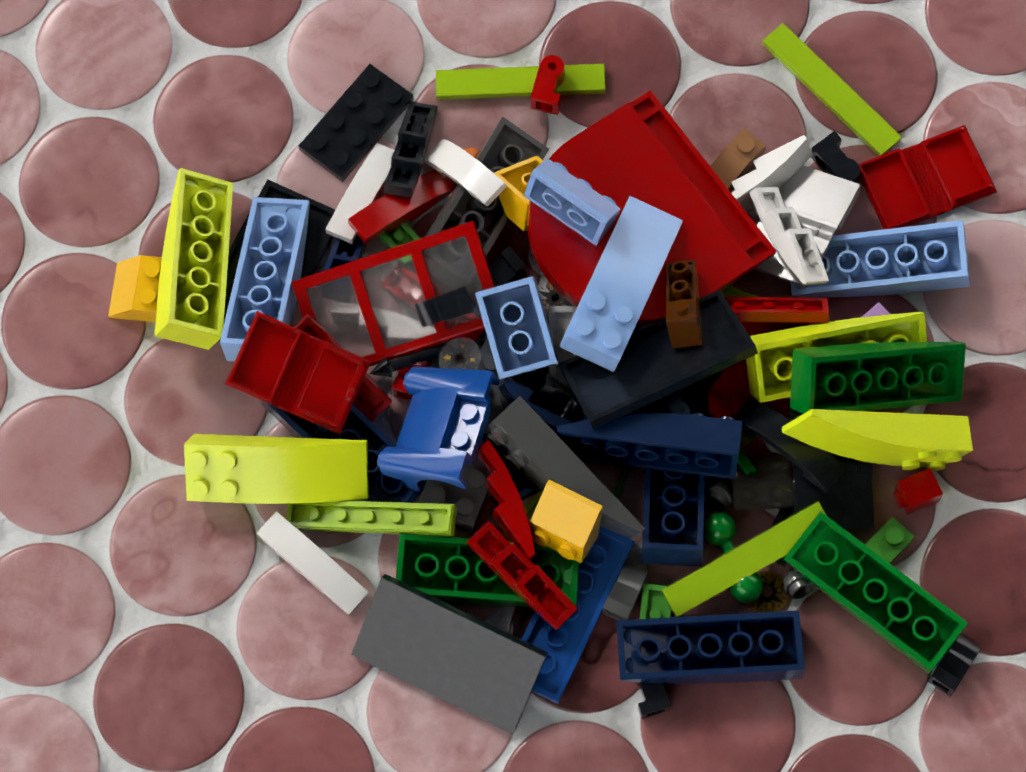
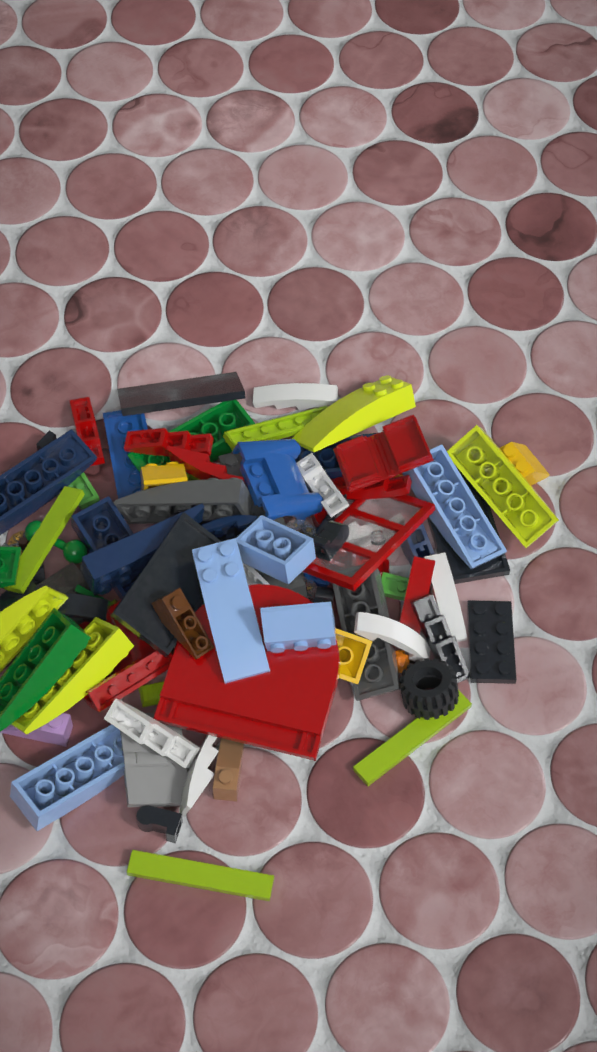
camera: 135 degrees right, 15 degrees down
red leg [530,55,565,115] -> none
dark grey leg [603,562,648,620] -> none
red piece [858,125,997,230] -> none
none -> red slope [69,397,105,466]
none -> white slope [297,453,349,518]
none -> black tyre [399,658,459,720]

